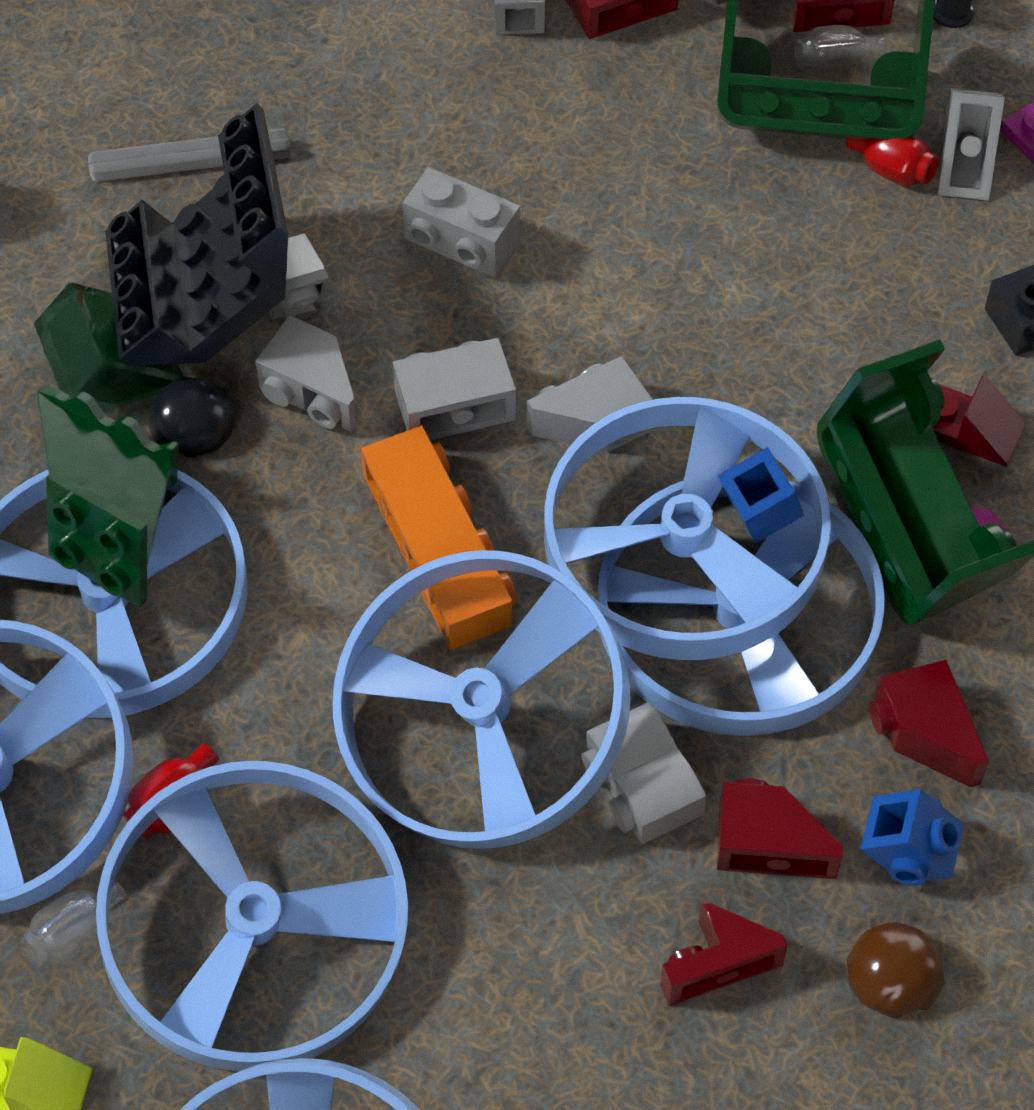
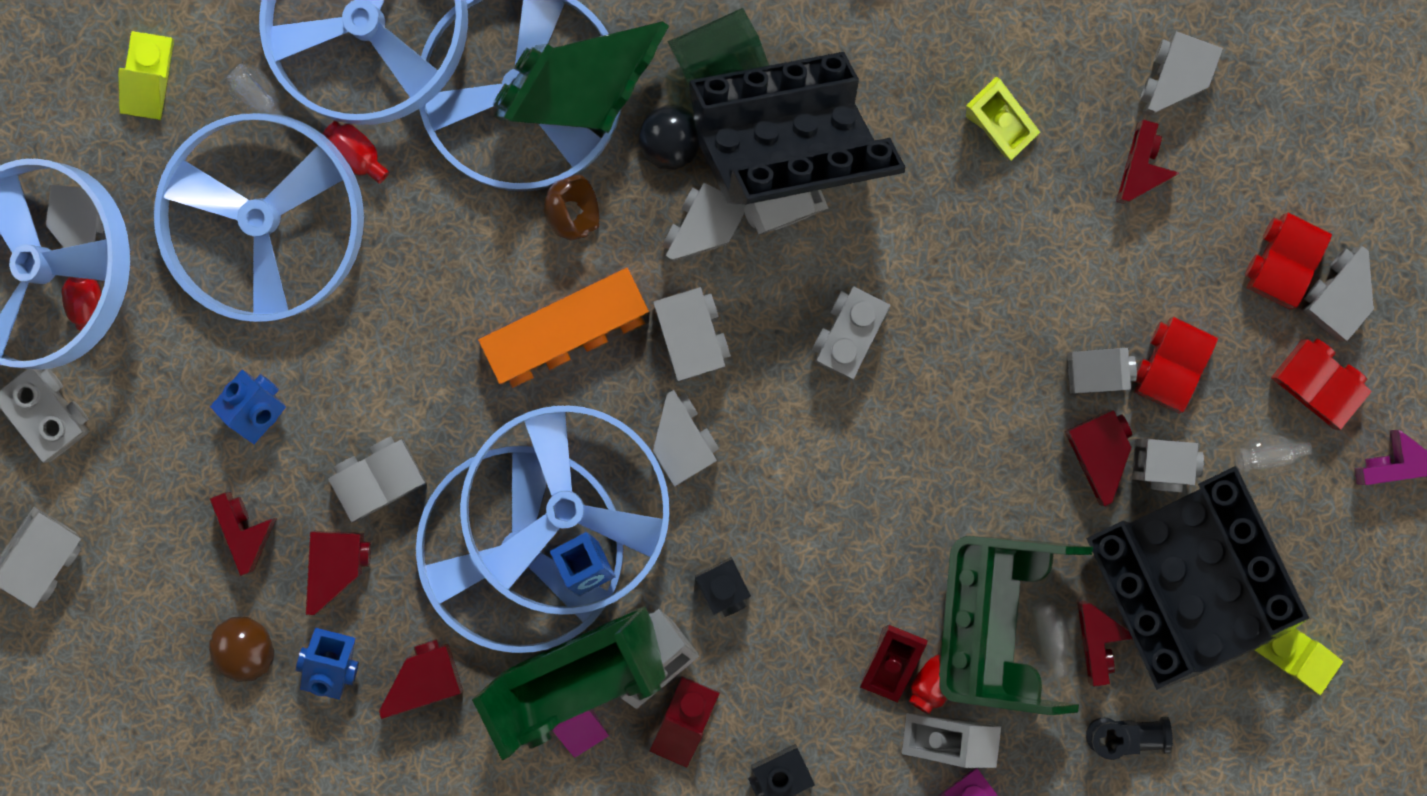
camera: 90 degrees right, 30 degrees up
light grey axle [88,128,291,182] -> none
light blue piece [333,550,631,849] -> none
none -> blue brick [210,369,286,445]
none -> reddish brown hair [544,175,599,241]
none -> black brick [695,557,751,617]
none -> dark red slope [860,625,928,703]
none -> neon yellow slope [966,77,1040,161]

